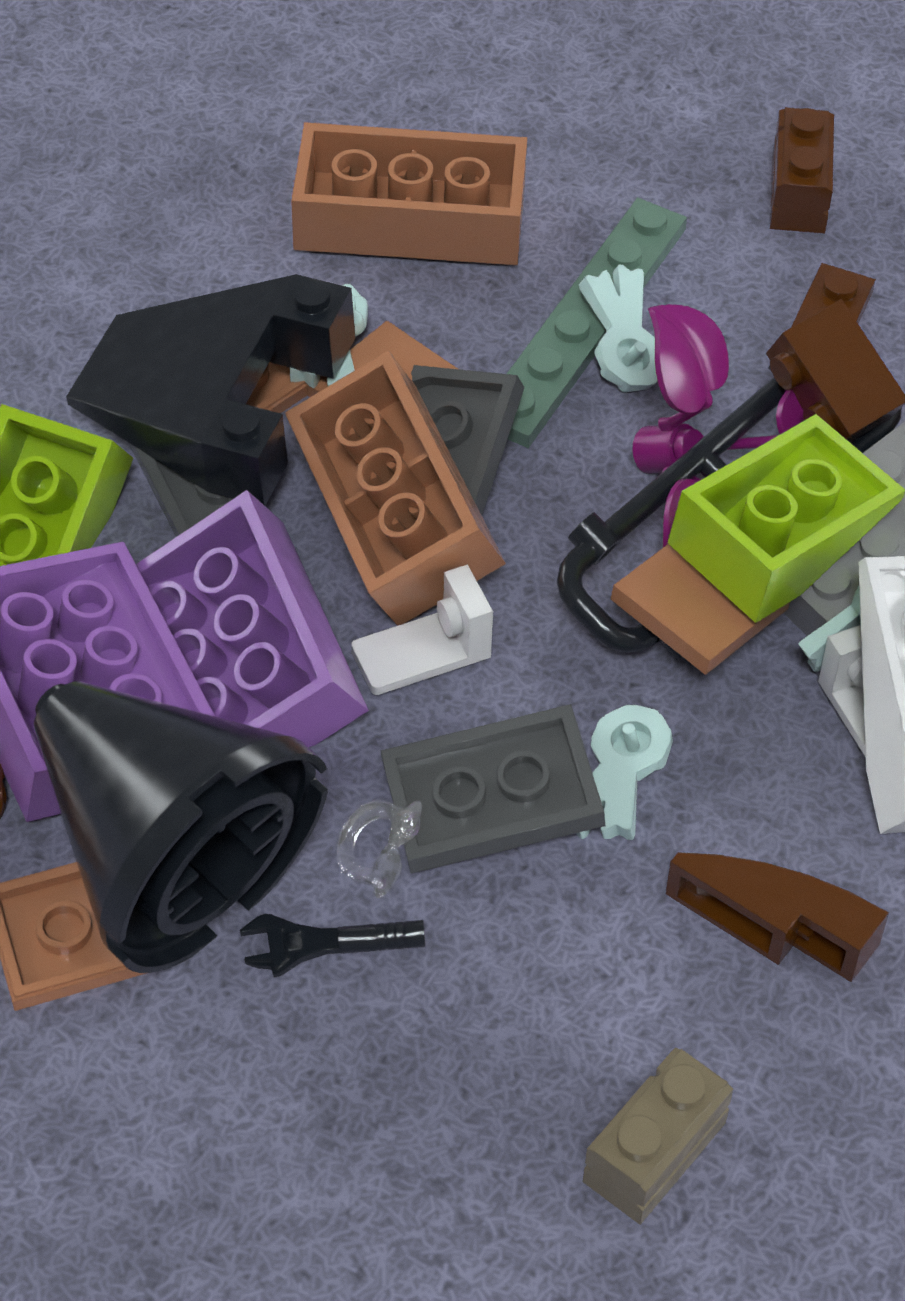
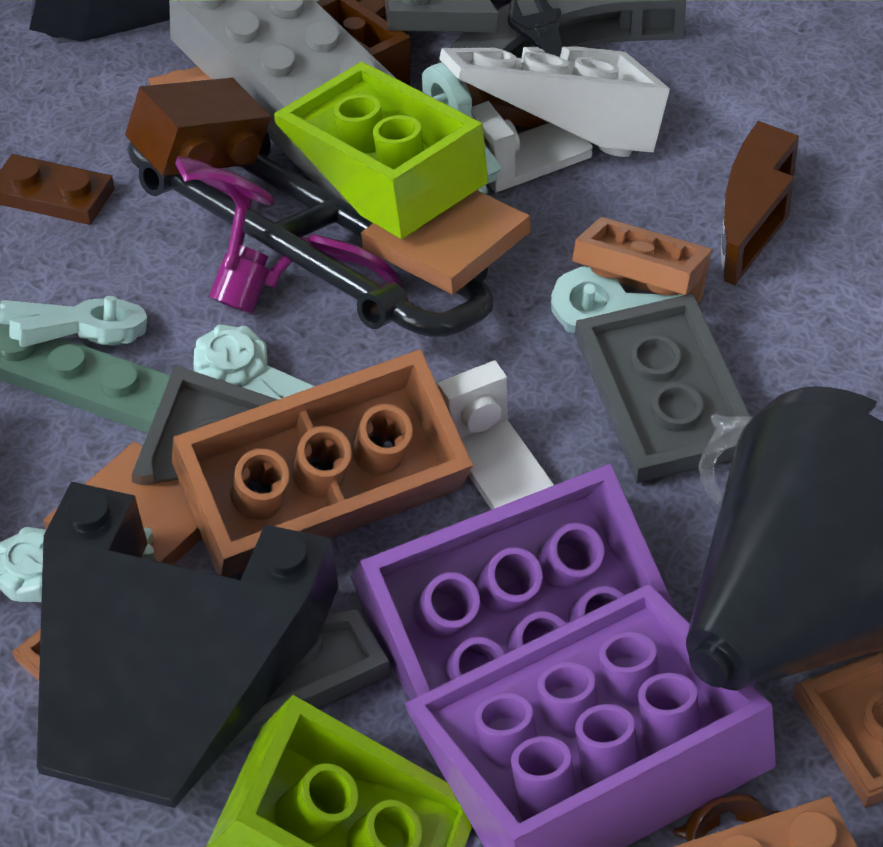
camera: 90 degrees left, 5 degrees down
none -> light aqua piece [193,324,315,399]
none -> nougat bracket [572,217,713,303]

